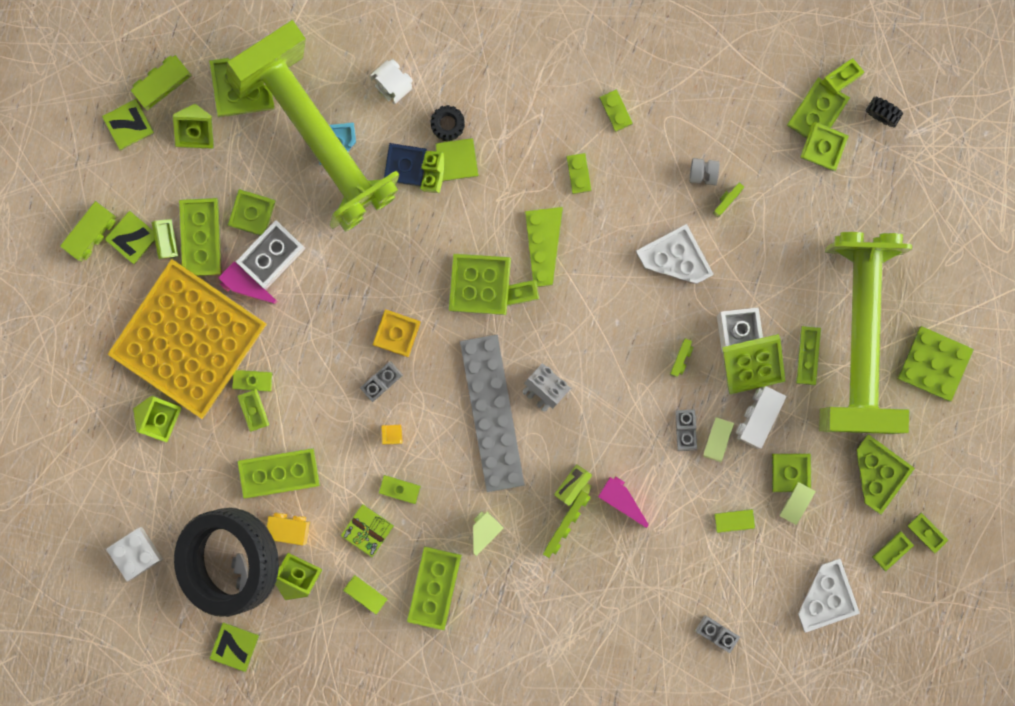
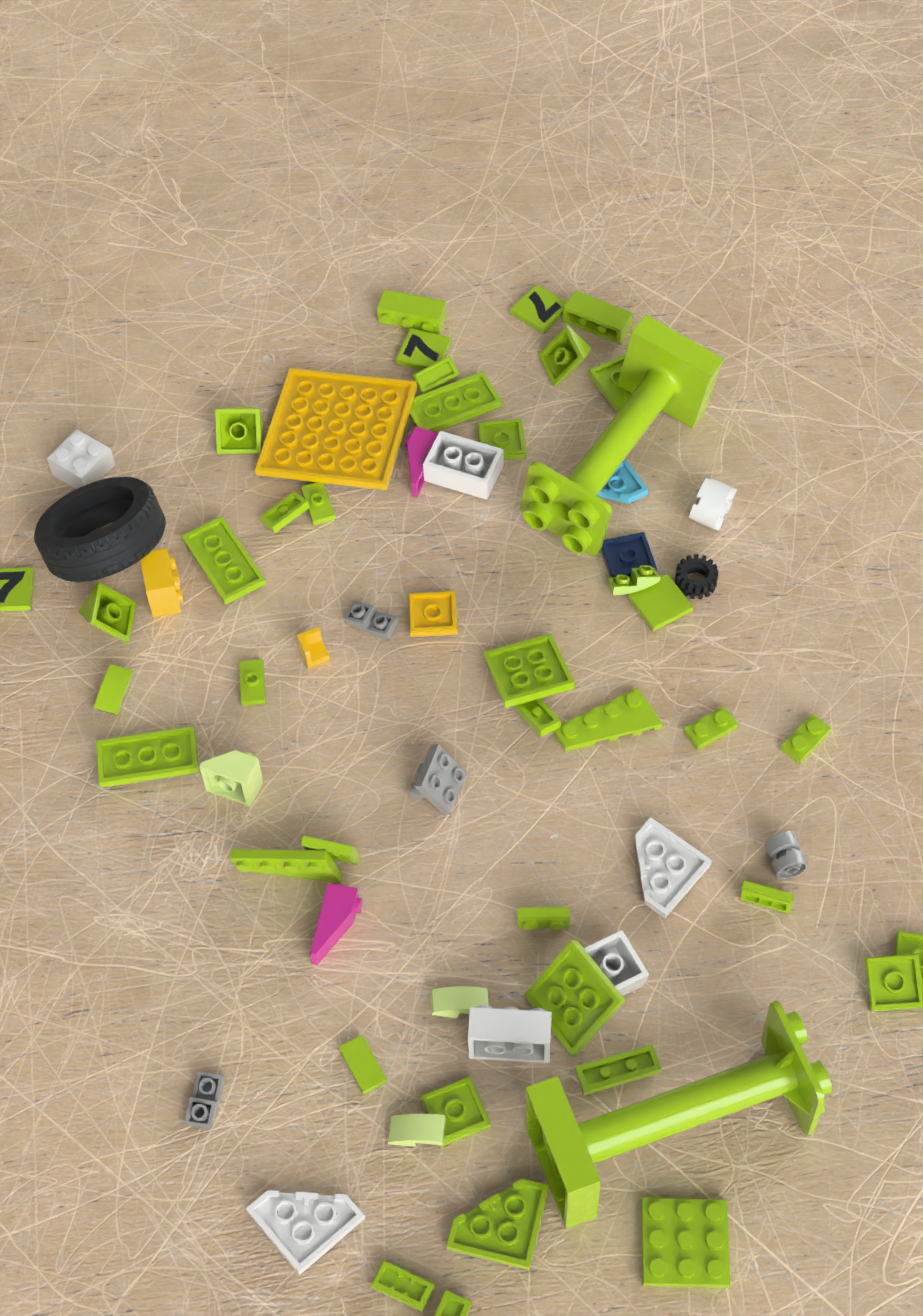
camera: 70 degrees right, 30 degrees down
lime tile [341,504,394,557] -> none
light grey plate [460,334,525,492] -> none
light grey slope [676,409,697,451] -> none

